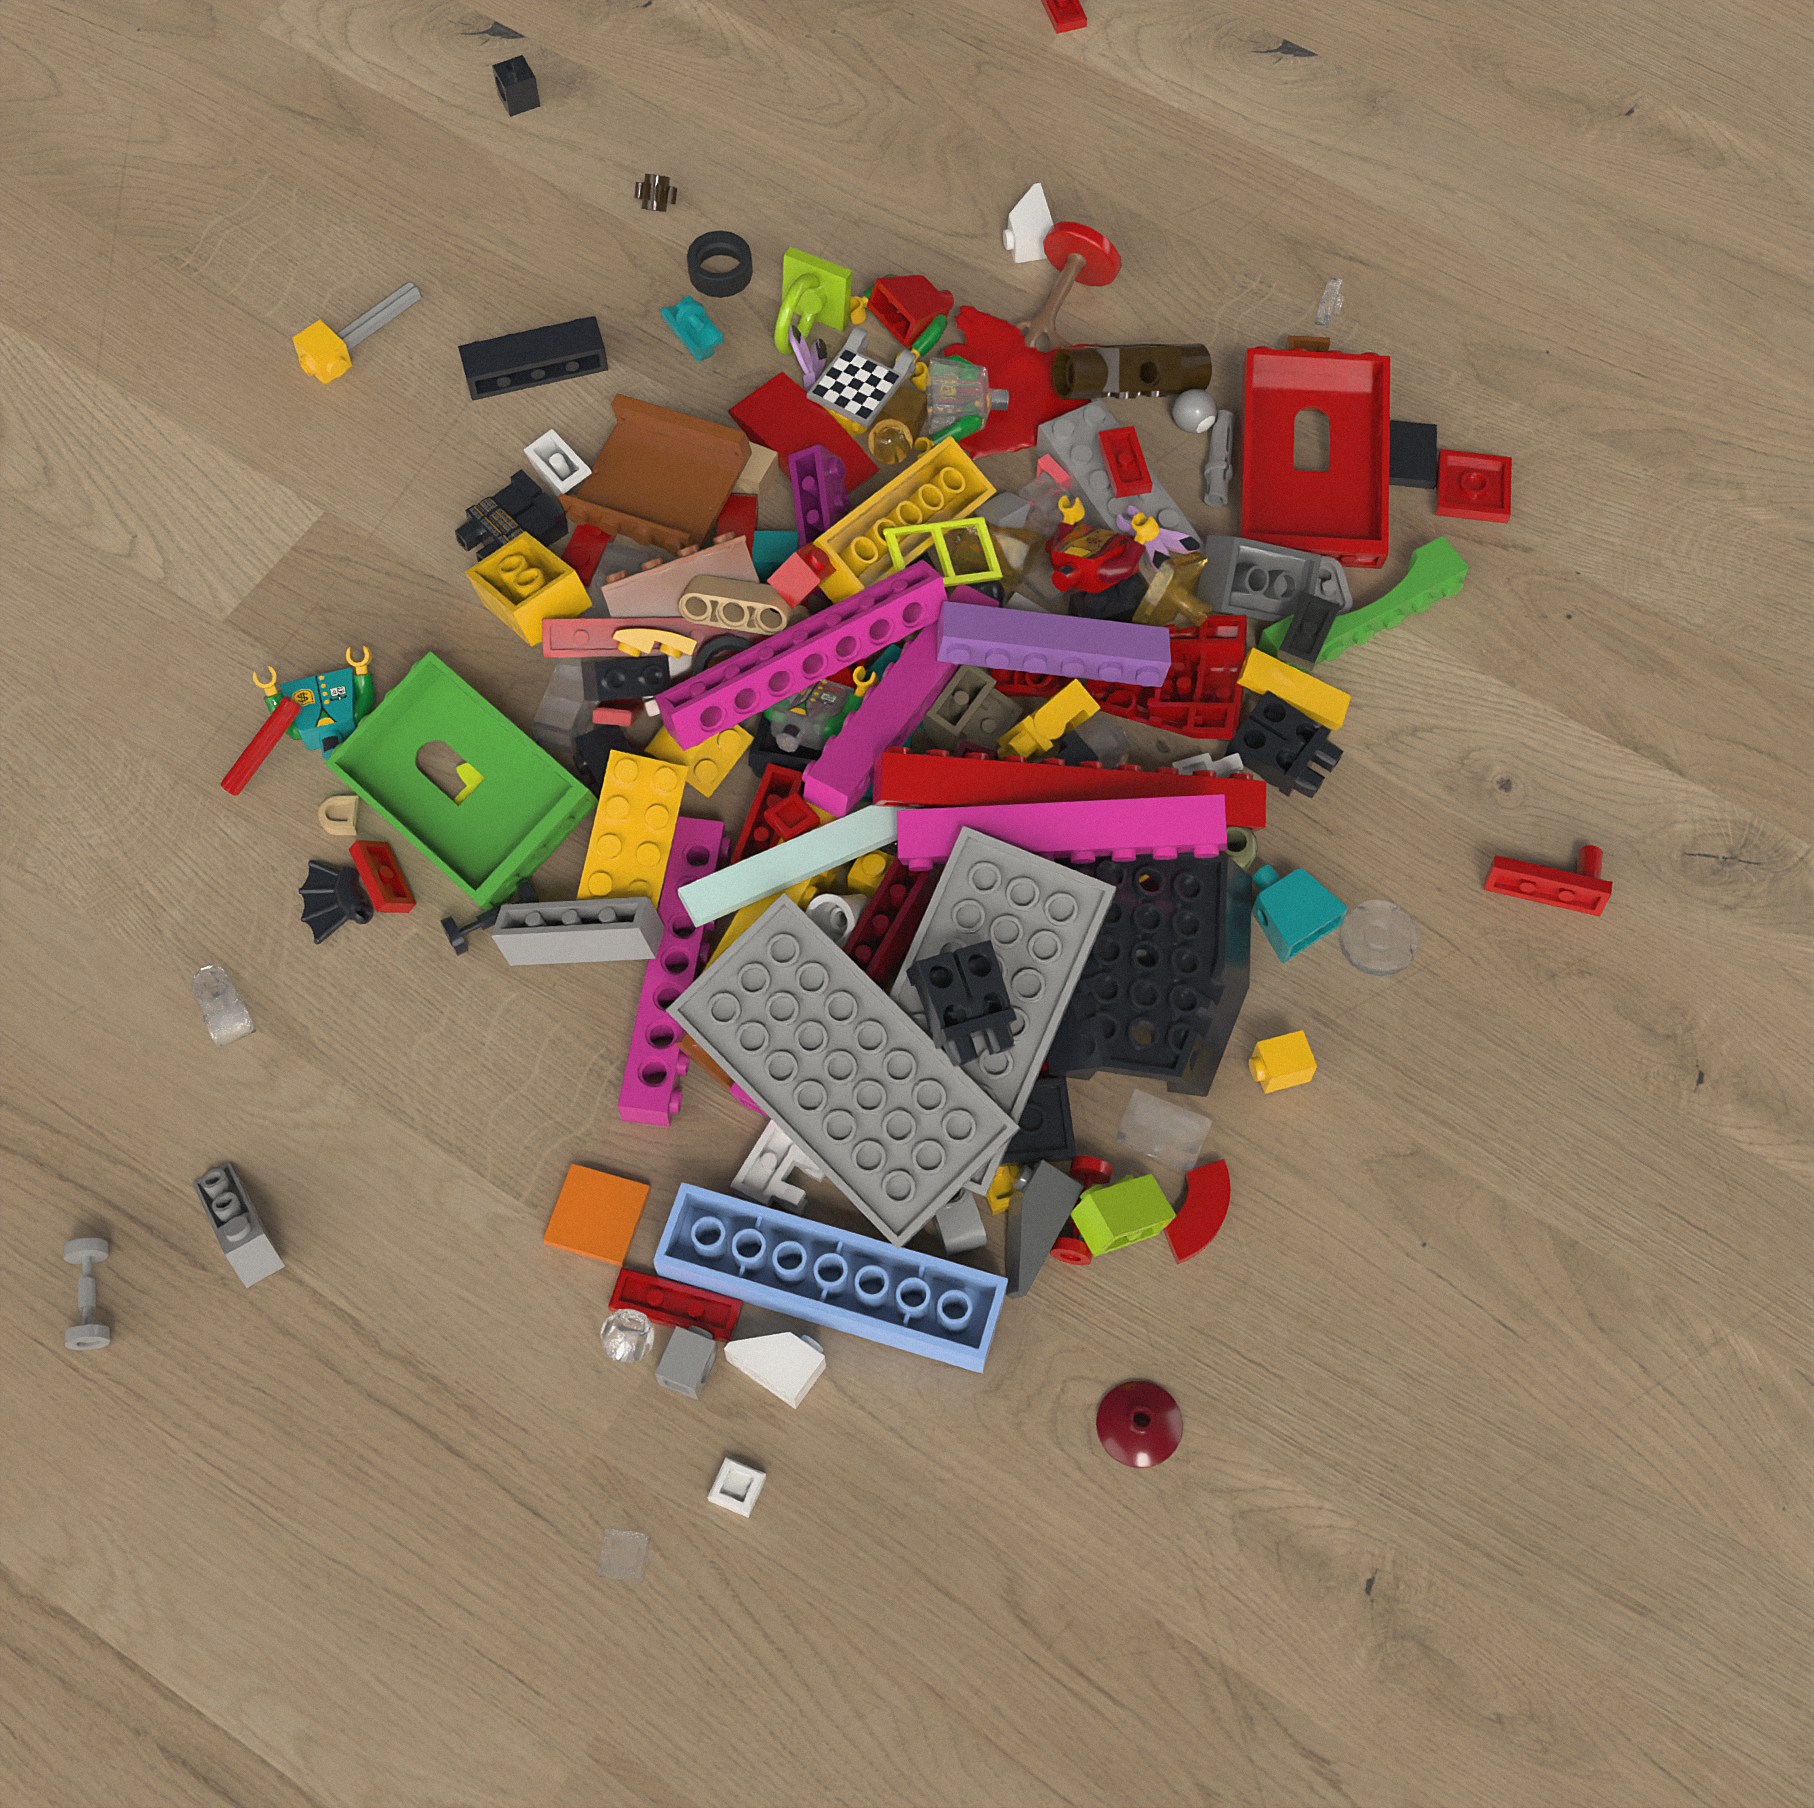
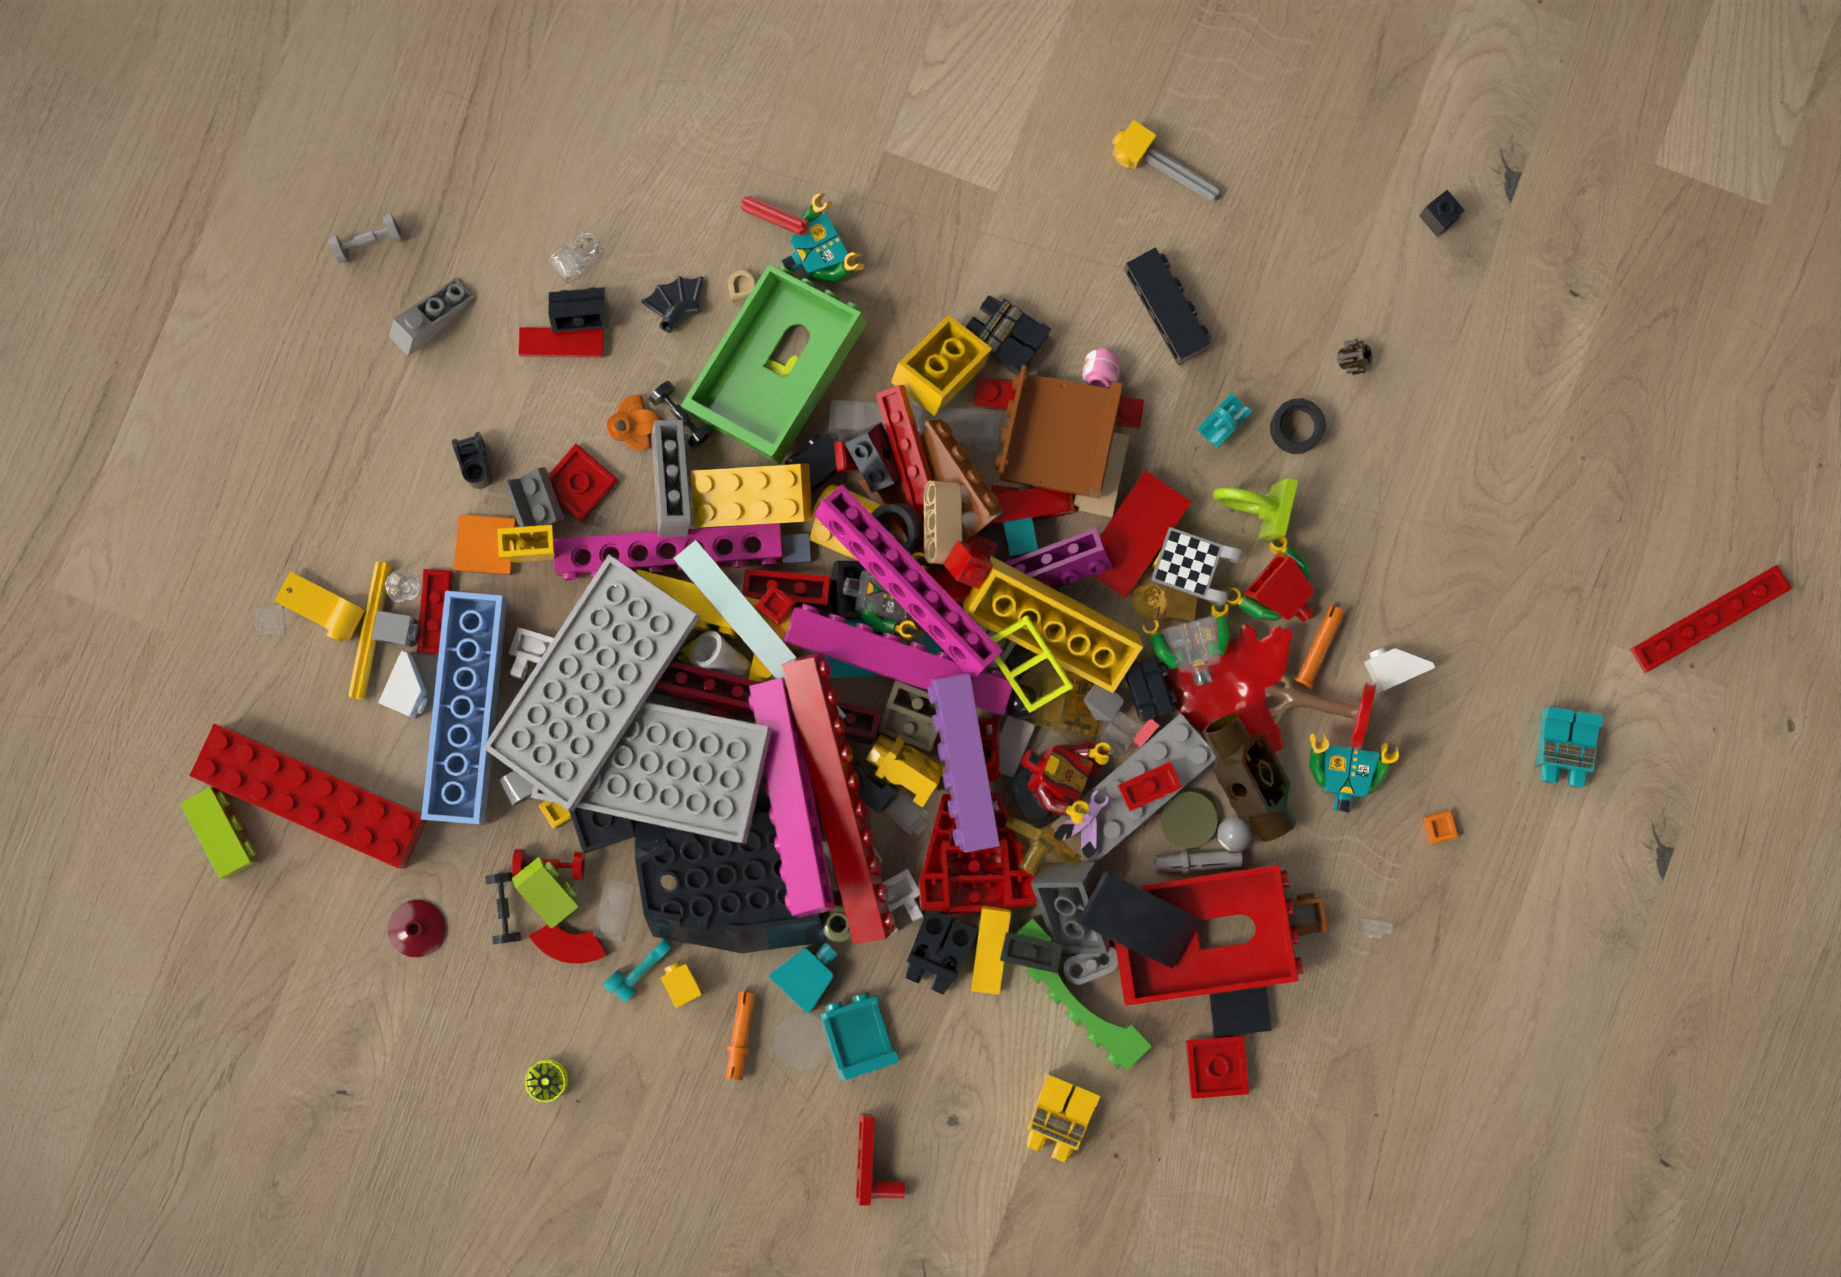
camera: 80 degrees right, 20 degrees up
red plate [348,840,417,913] -> none
white slope [524,429,592,496] -> none
yellow slope [613,628,697,659] -> none
white tile [708,1457,767,1518] -> none
lavender piece [789,325,827,393] -> none
black hips [906,940,1017,1067] -> none
dark grey slope [1006,1160,1084,1299] -> none
none -> lime brick [180,787,258,879]
none -> red brick [189,723,427,869]
none -> yellow door [274,571,366,643]
none -> yellow axle [348,561,392,700]
none -> black piece [452,432,492,489]
none -> black wheel [485,872,522,945]
none -> yellow torso [497,525,554,563]
none -> dark grey bracket [504,467,564,527]
none -> red tile [518,327,604,358]
none -> neon yellow wheel [525,1059,569,1102]
none -> black brick [548,287,609,333]
none -> red tile [548,443,619,522]
none -> teal brick [602,939,672,1003]
none -> orange plate [606,395,662,451]
none -> orange pin [725,991,757,1080]
none -> sand blue tile [781,533,811,565]
none -> teal panel [819,992,899,1081]
none -> yellow hips [1026,1074,1101,1163]
none -> black slope [1077,871,1200,969]
none -> bright pink head [1082,348,1121,389]
none -> black brick [1125,657,1177,723]
none -> olive tile [1160,791,1218,848]
none -> orange pin [1292,605,1346,690]
none -> torso [1309,733,1399,813]
none -> orange tile [1422,810,1459,845]
none -> teal hips [1535,707,1603,788]

